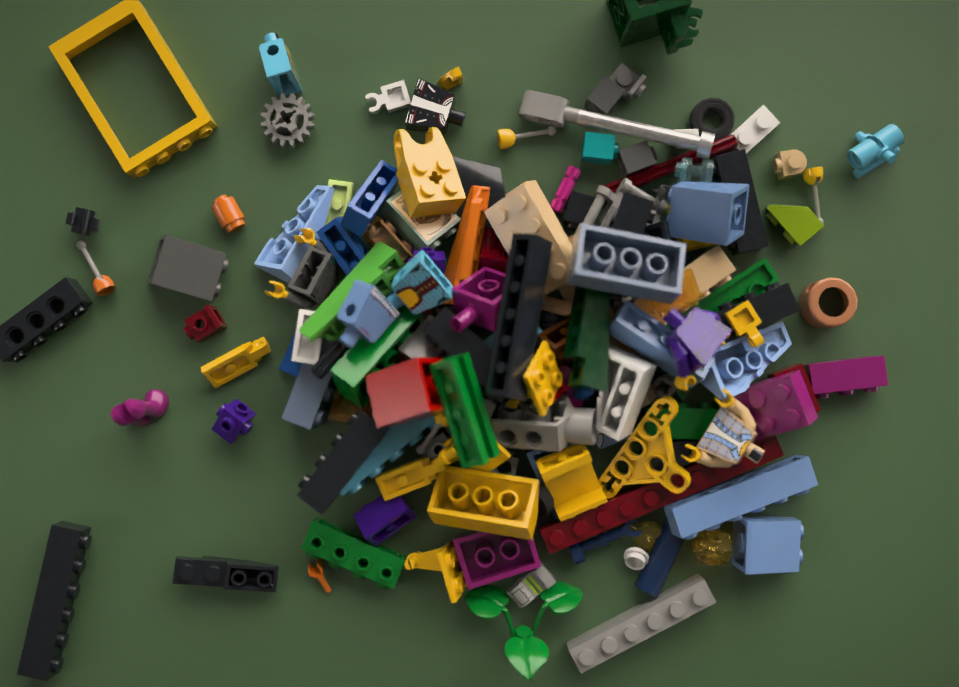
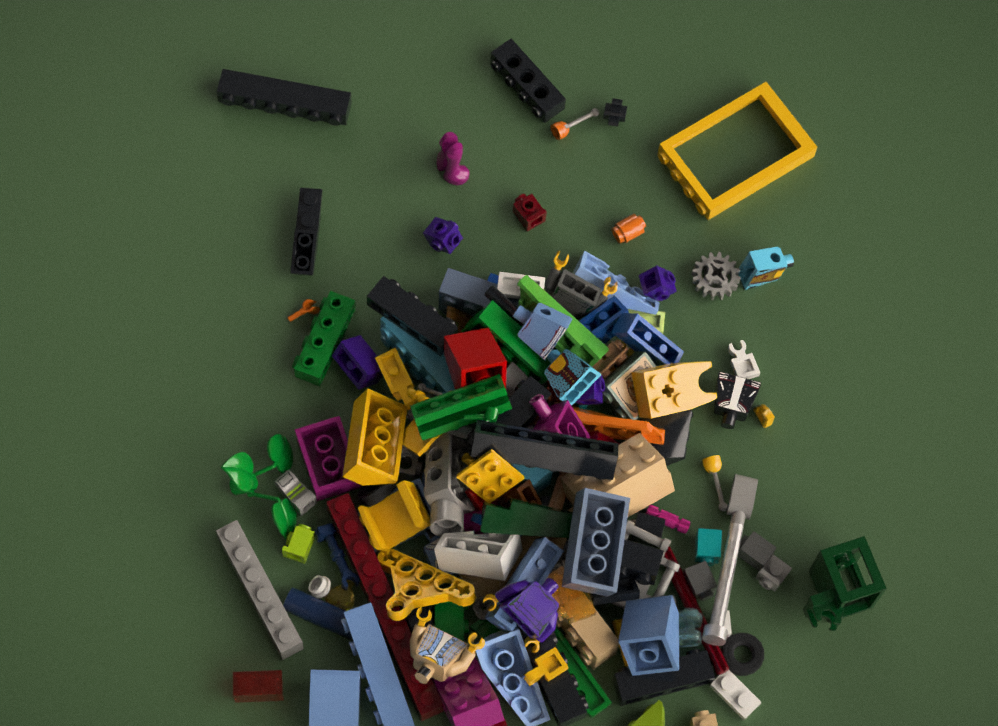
camera: 80 degrees right, 20 degrees down
dark grey slope [147,235,228,301] -> none
yellow hinge [200,337,271,388] -> none
yellow plate [404,541,467,603] -> none
clear yellow brick [691,529,733,567] -> none
none -> clear red brick [233,670,284,703]
none -> lime brick [282,524,315,564]
none -> green hand [464,407,499,423]
none -> dark purple brick [639,265,677,301]

